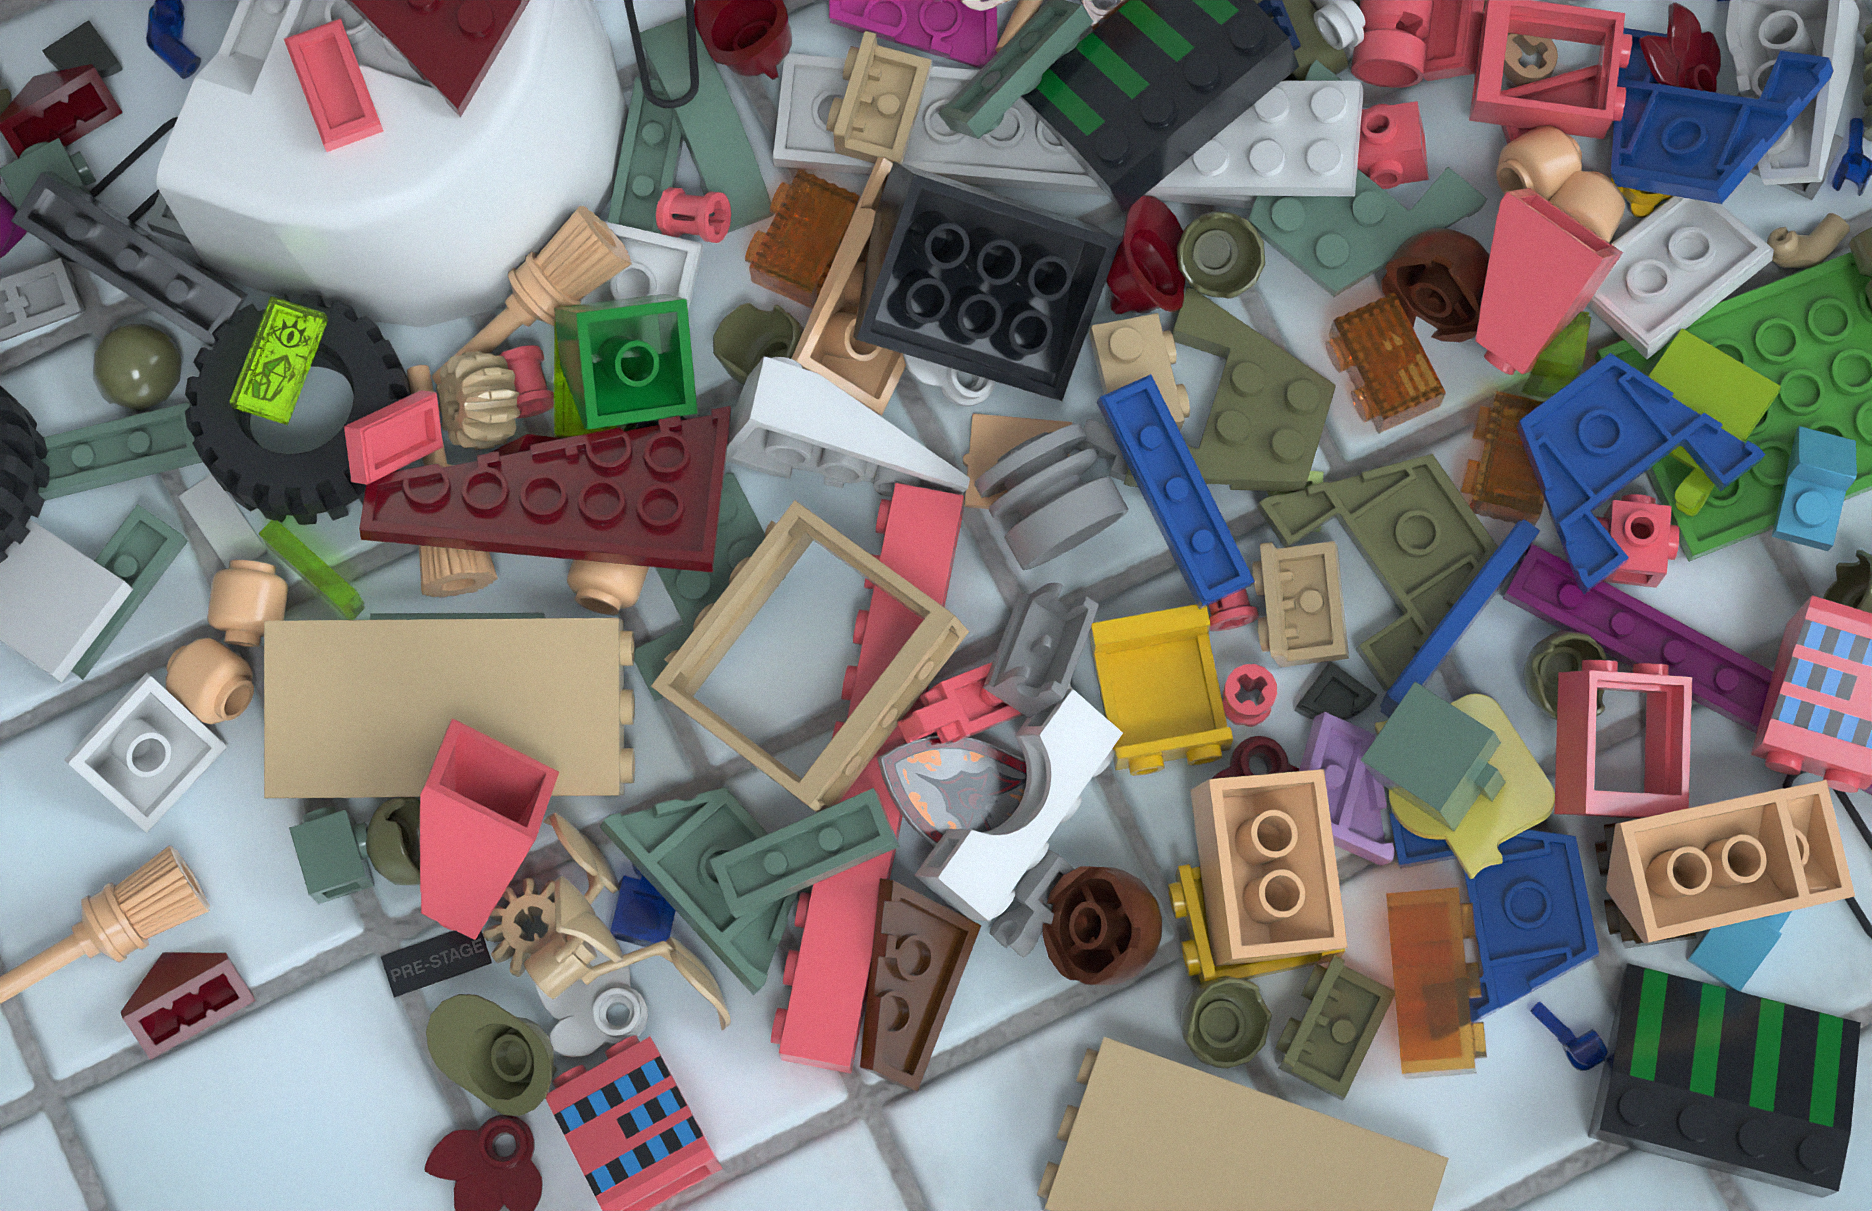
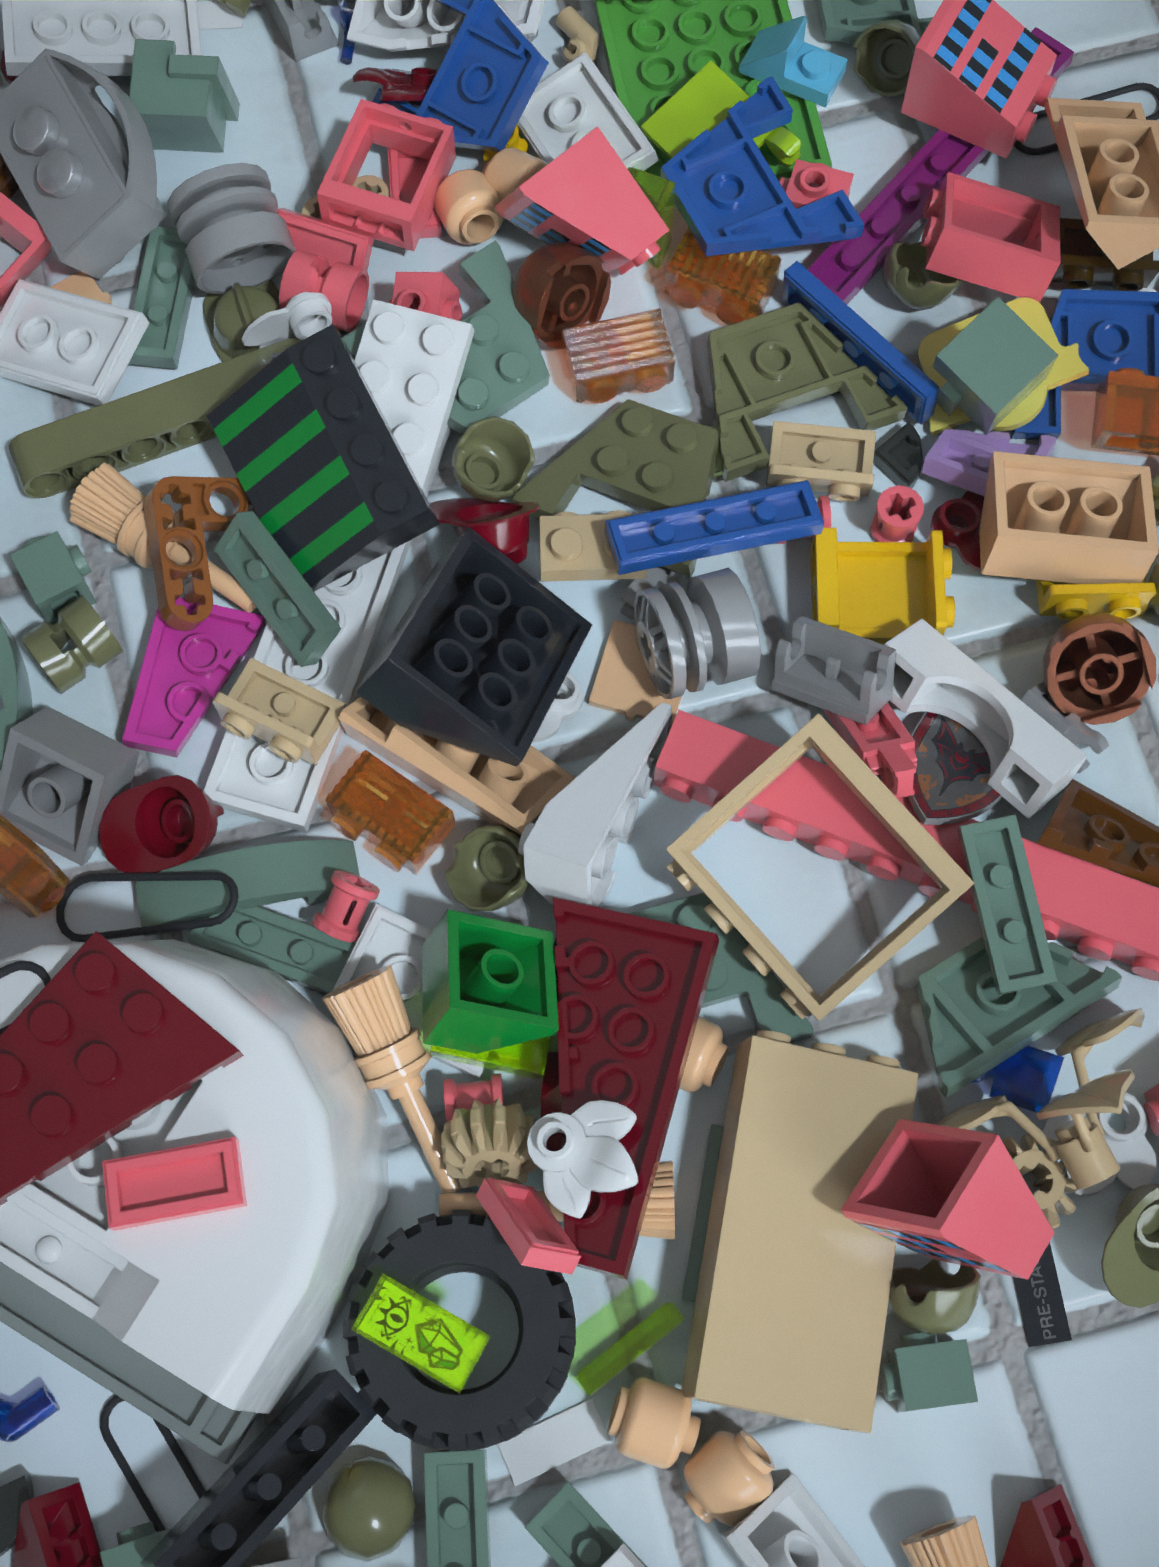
camera: 80 degrees left, 5 degrees down
none -> white plate [527,1100,638,1219]

